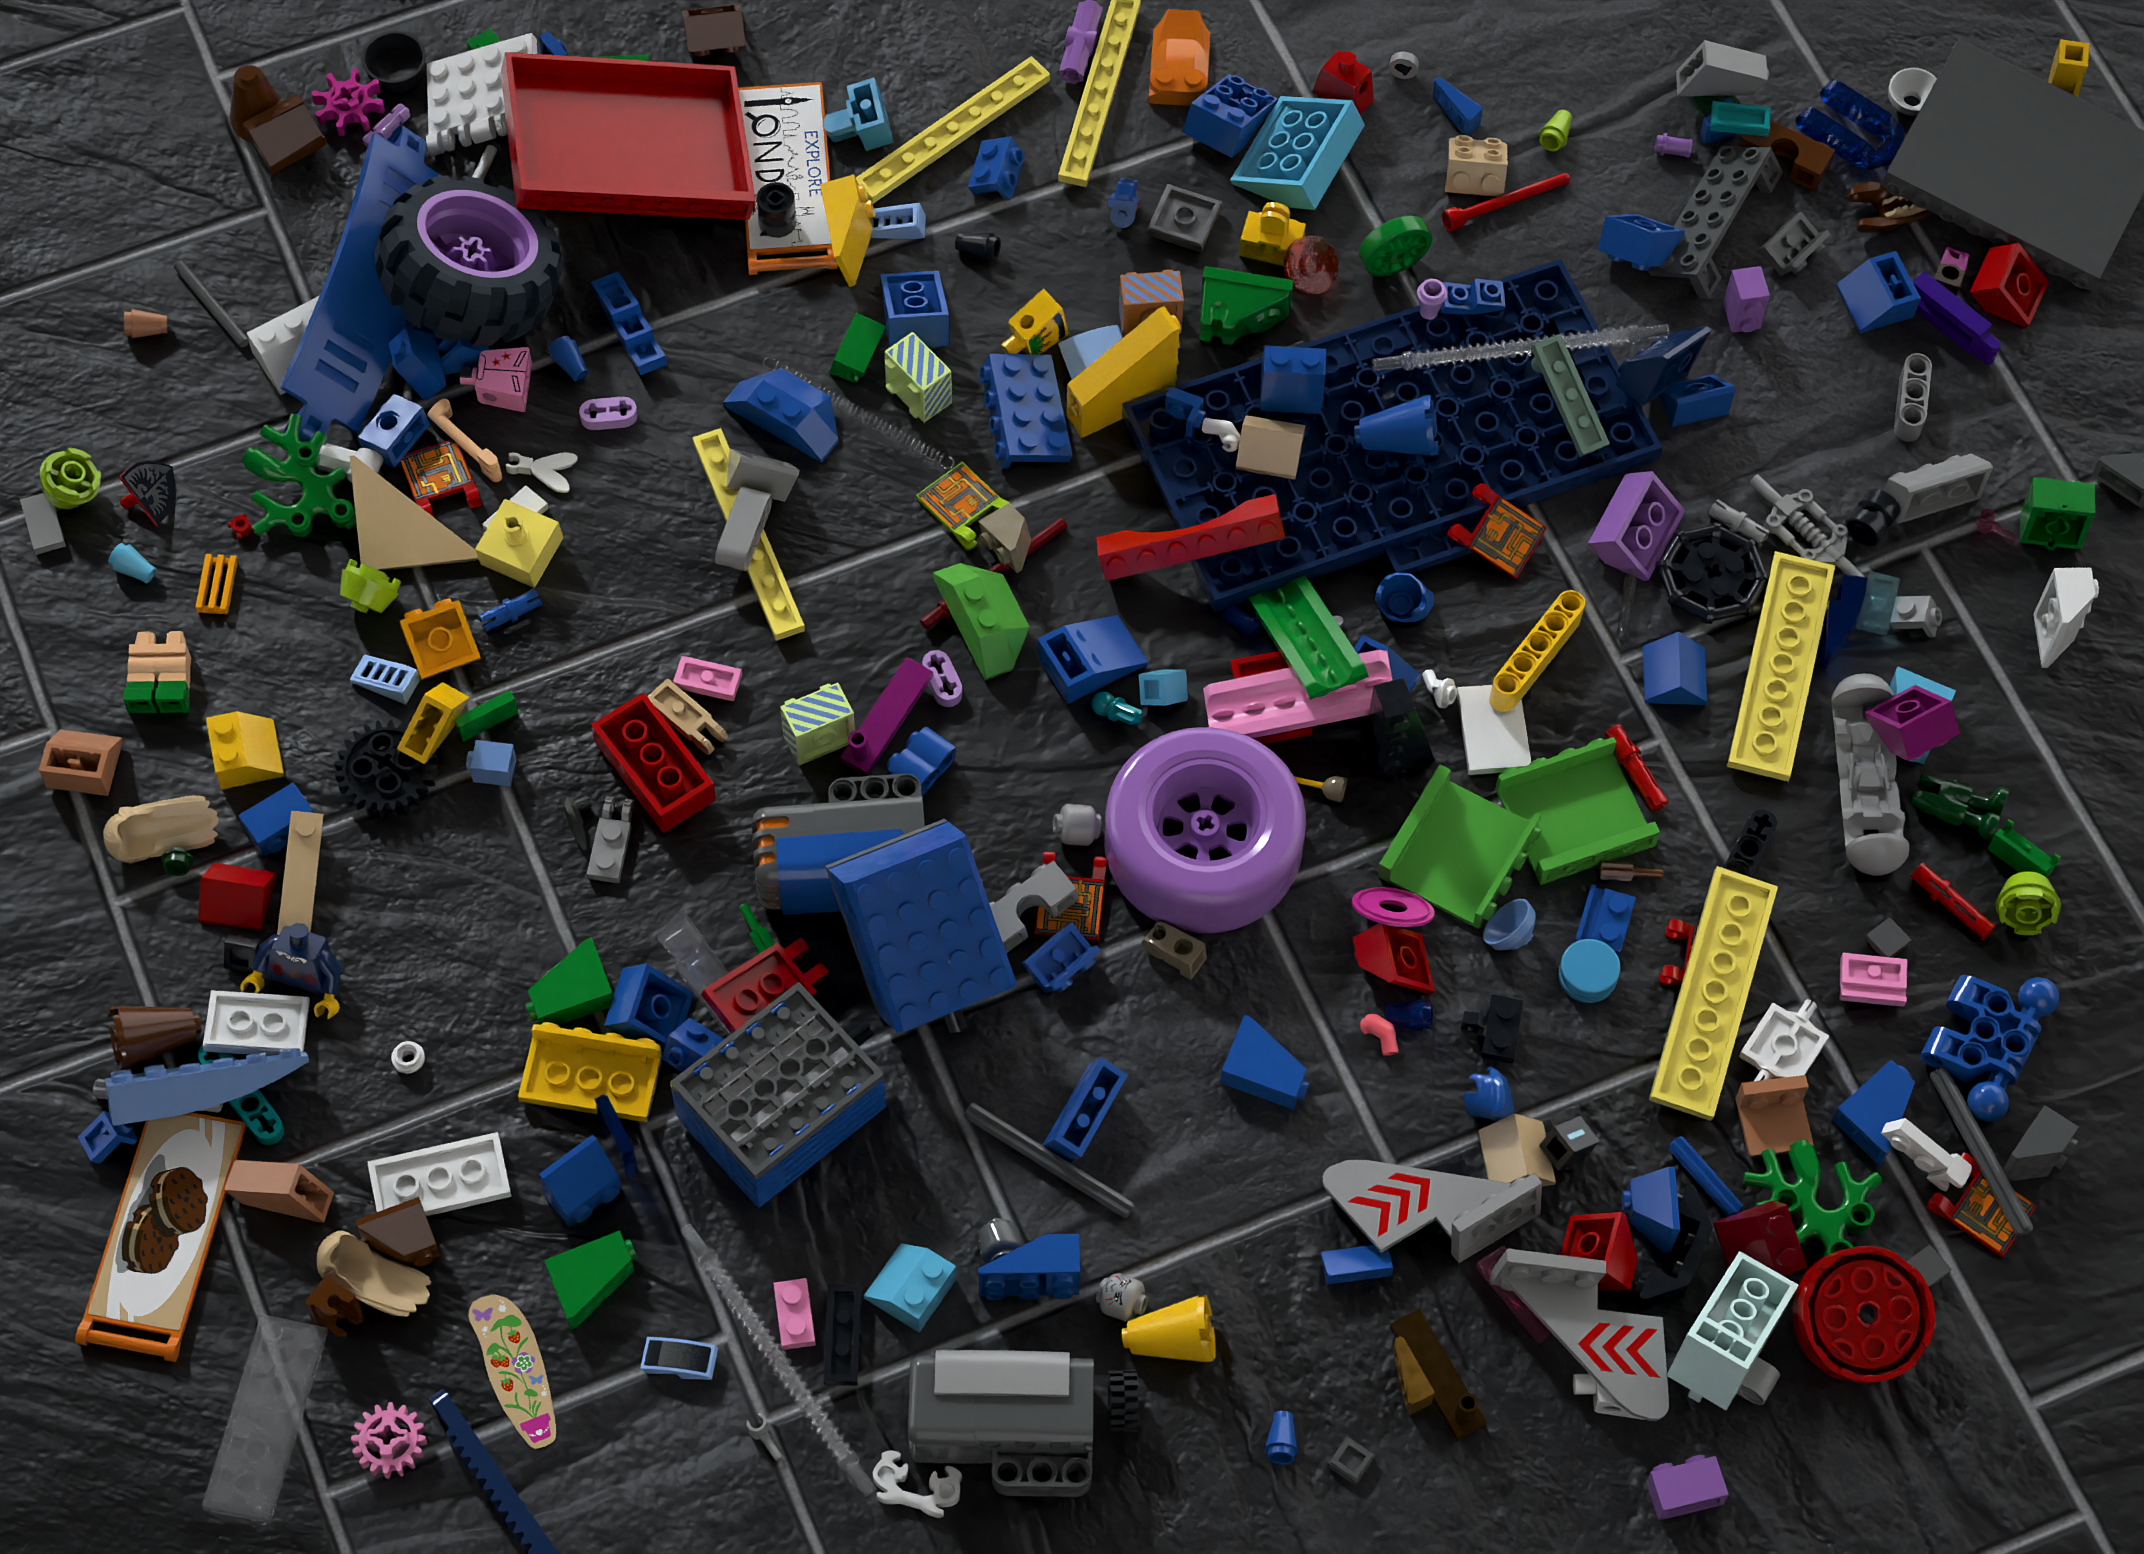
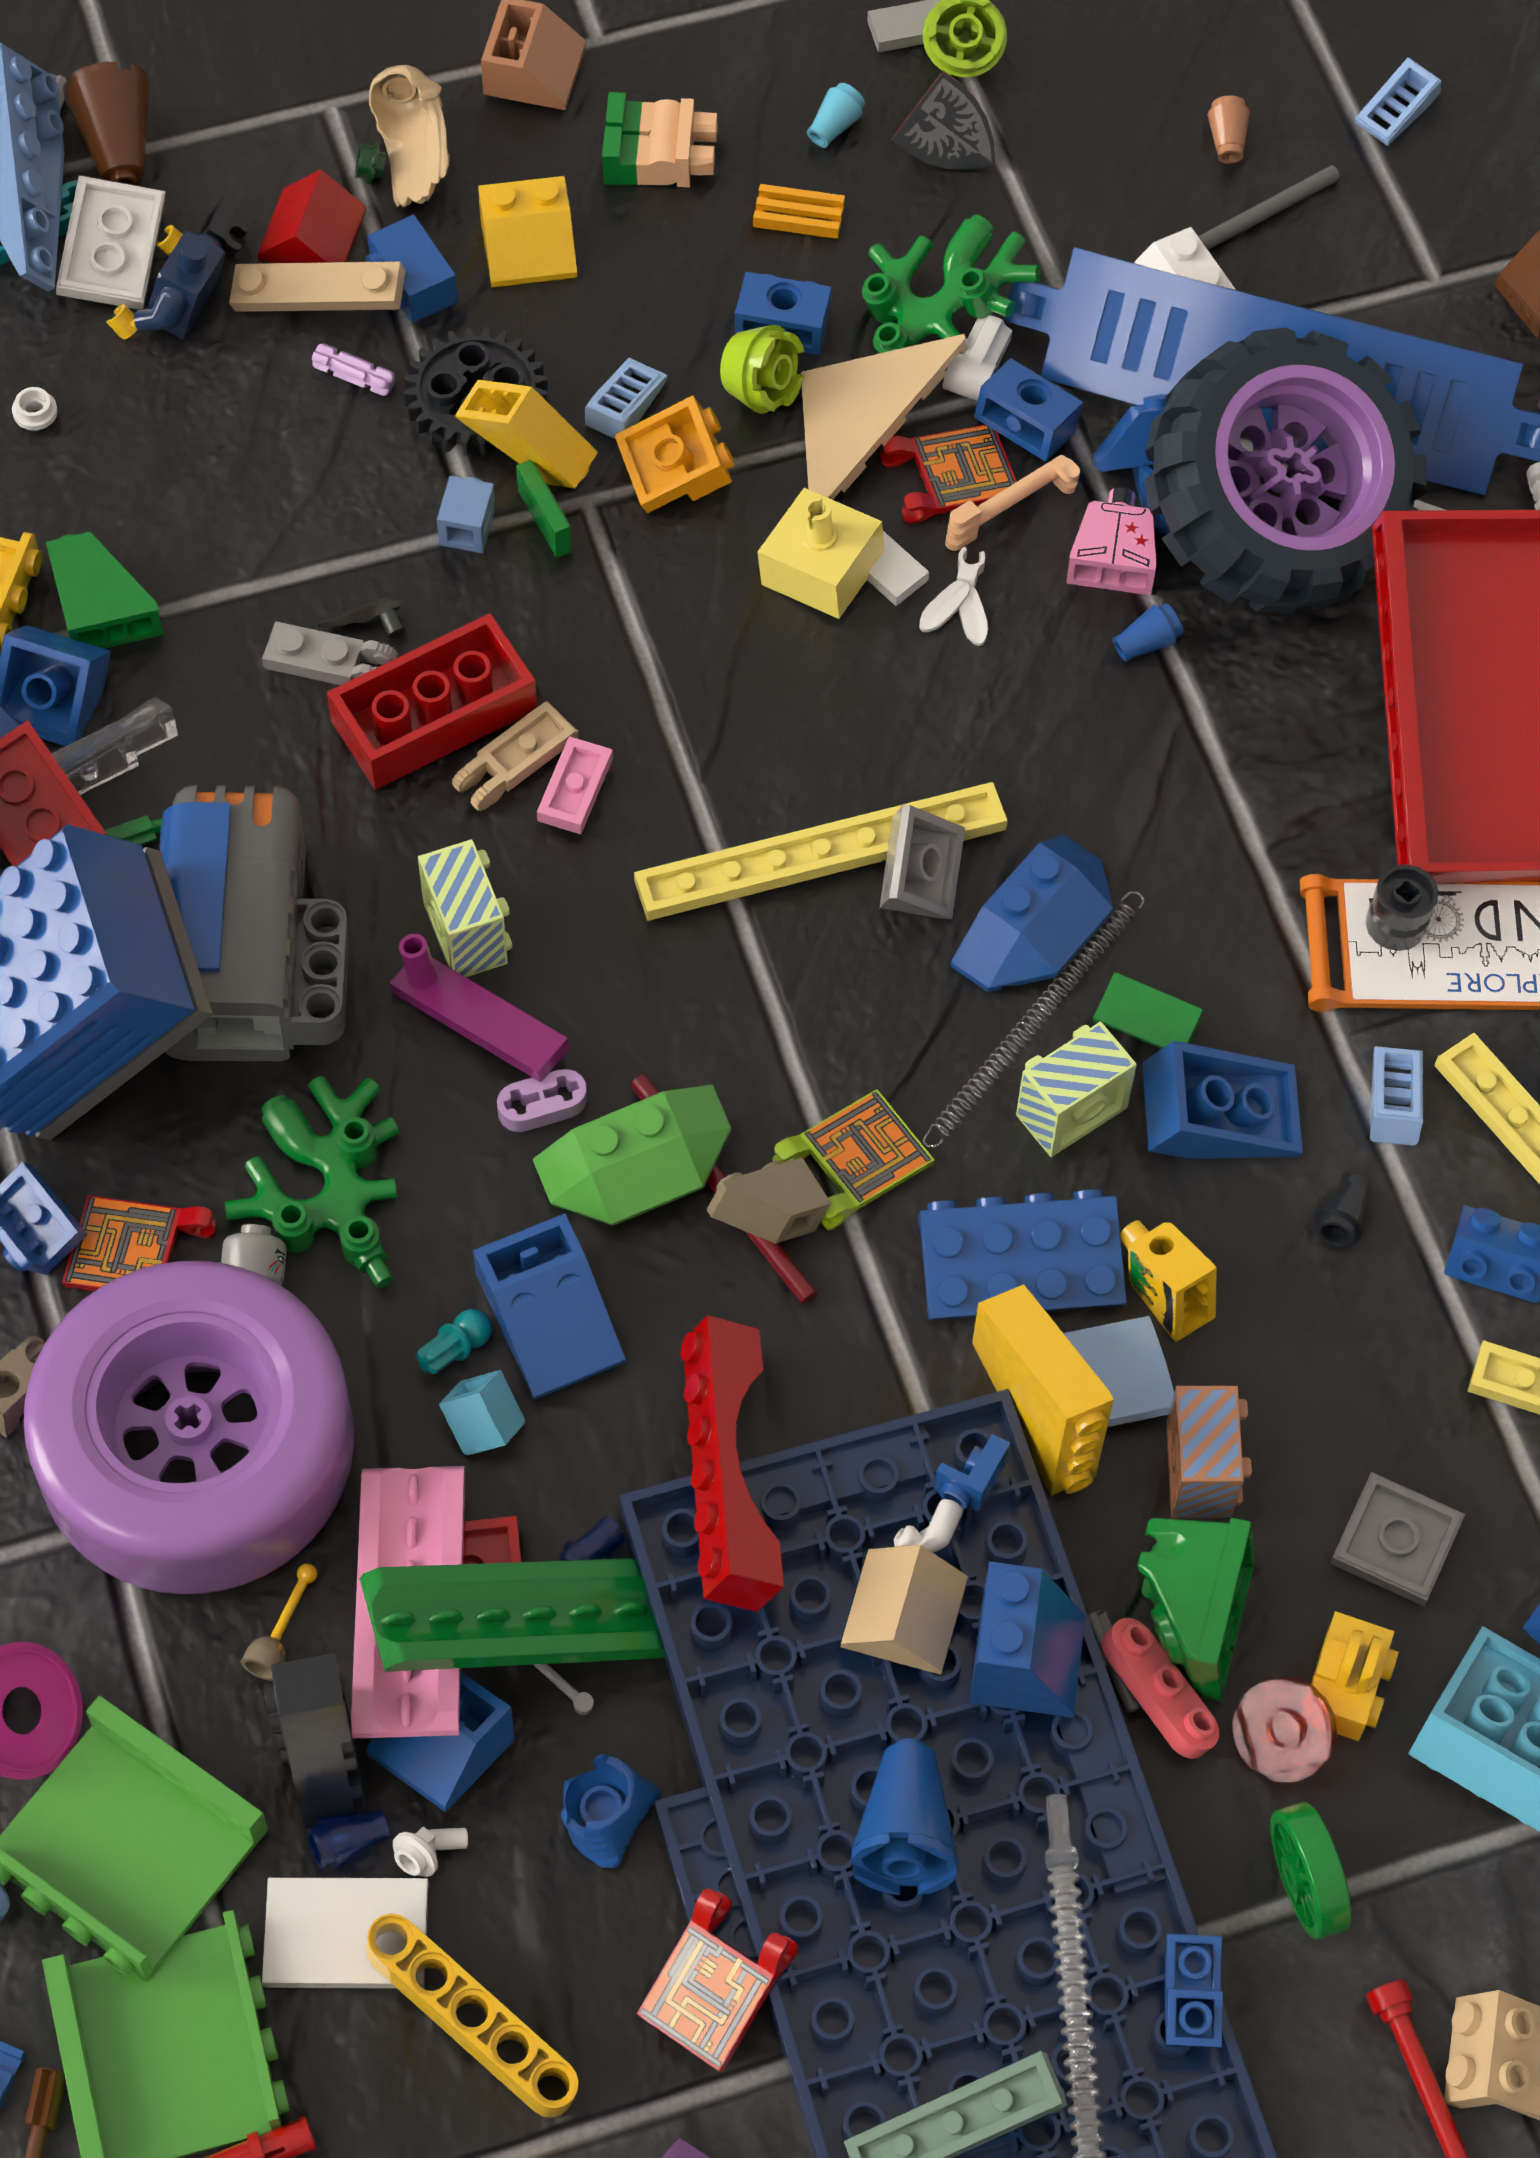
camera: 95 degrees right, 0 degrees up
red piece [228,514,254,539] -> none
blue pin [478,588,542,632] -> none
lavender beam [579,397,638,430] -> none
blue slope [591,271,668,375] -> none
light grey beam [715,486,773,571] -> none
yellow slope [820,174,875,288] -> none
blue brick [886,727,956,796] -> none
light grey arch [989,861,1080,953] -> none
blue hips [1107,178,1142,228] -> none
lavender cone [1417,279,1447,320] -> none
none -> green plant [225,1076,400,1289]
none -> clear blue cone [307,1809,390,1869]
none -> lavender axle [312,343,396,396]
none -> blue brick [735,272,832,355]
none -> coral plate [1101,1618,1219,1759]
none -> light blue slope [1354,58,1441,146]

